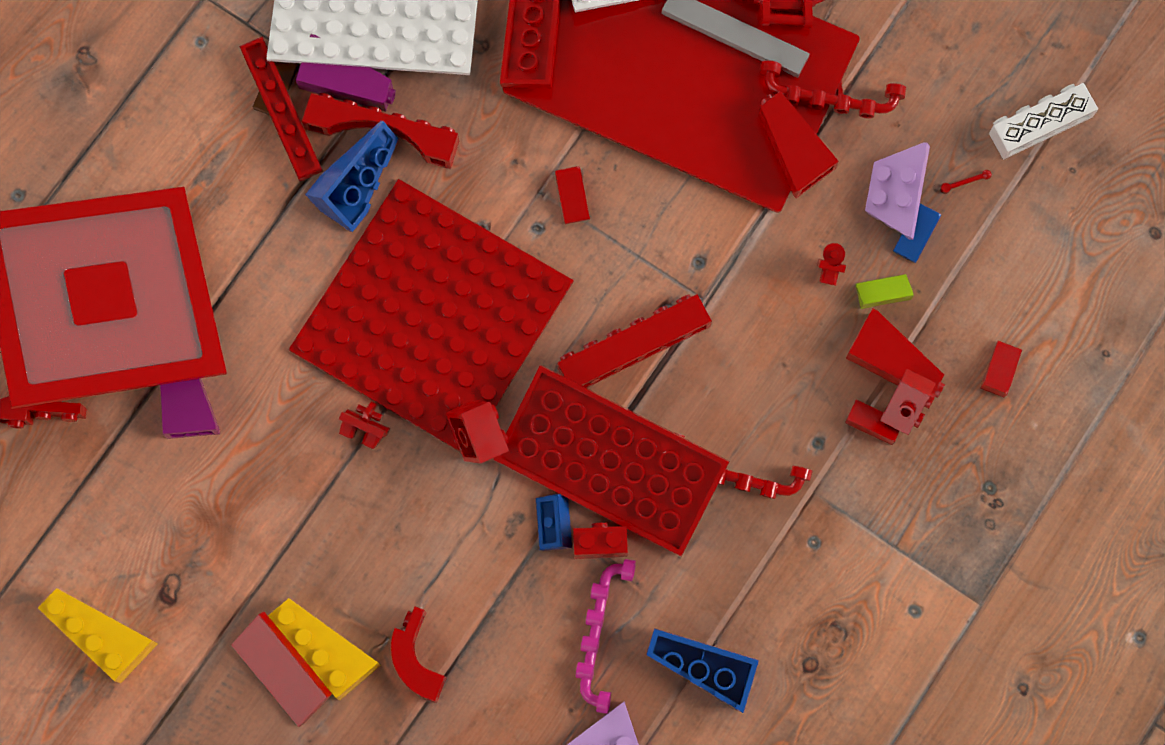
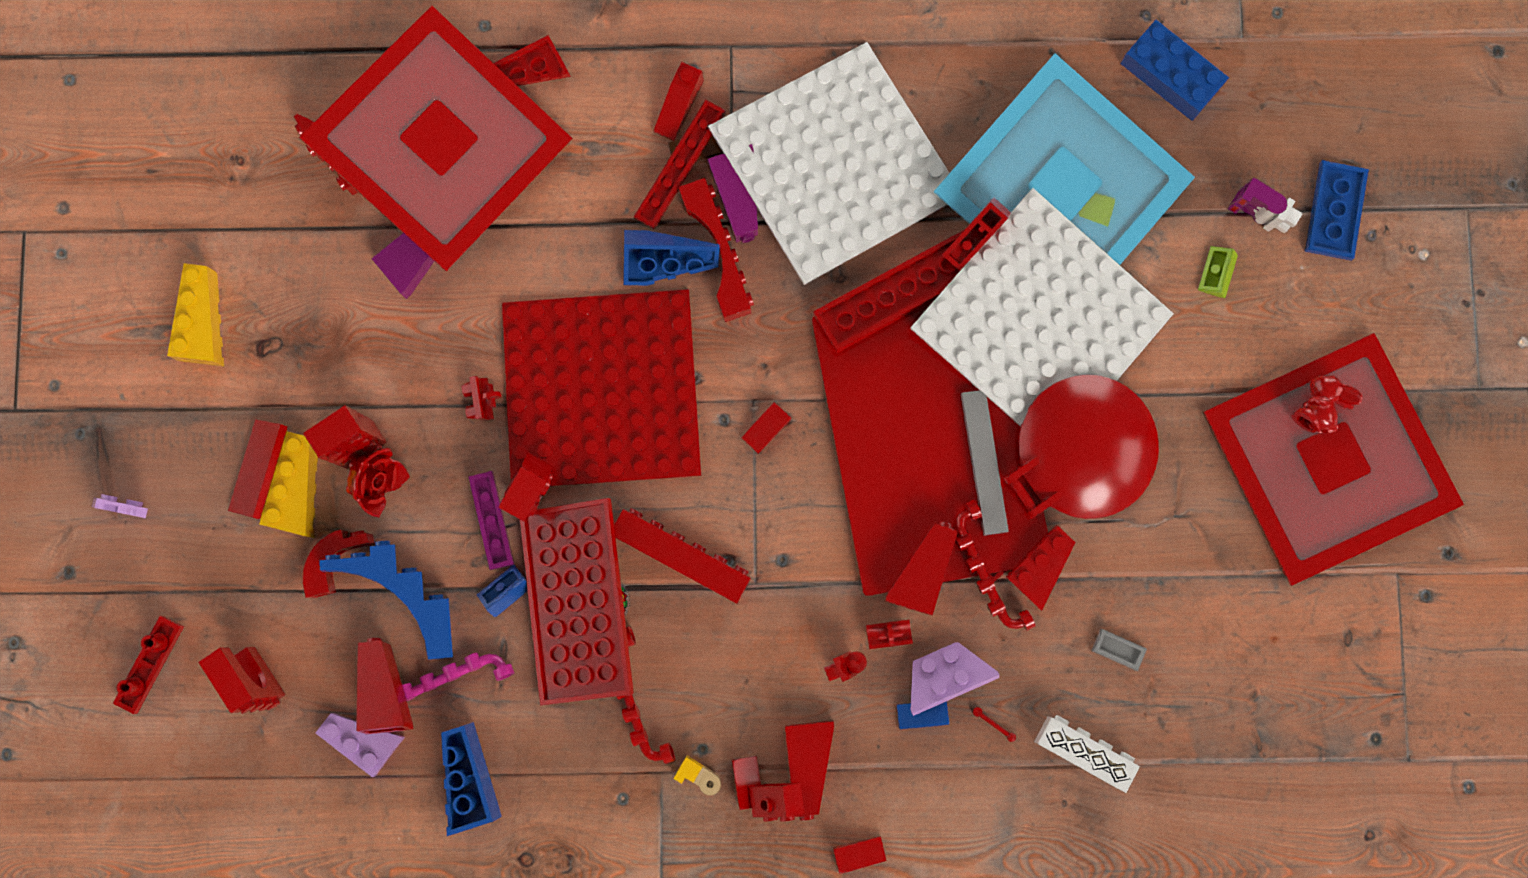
camera: 60 degrees right, 5 degrees up
red brick [573,523,628,559] -> none
lime slope [855,274,914,309] -> none
none -> red brick [303,405,387,469]
none -> blue arch [319,541,453,660]
none -> red brick [346,447,410,518]
none -> red slope [356,638,413,735]
none -> magenta plate [469,471,515,570]
none -> red wing [494,35,571,86]
none -> red slope [653,61,704,141]
none -> leg [673,755,721,795]
none -> red hips [866,619,913,650]
none -> red wing [1006,525,1076,611]
none -> light grey tile [1091,629,1147,671]

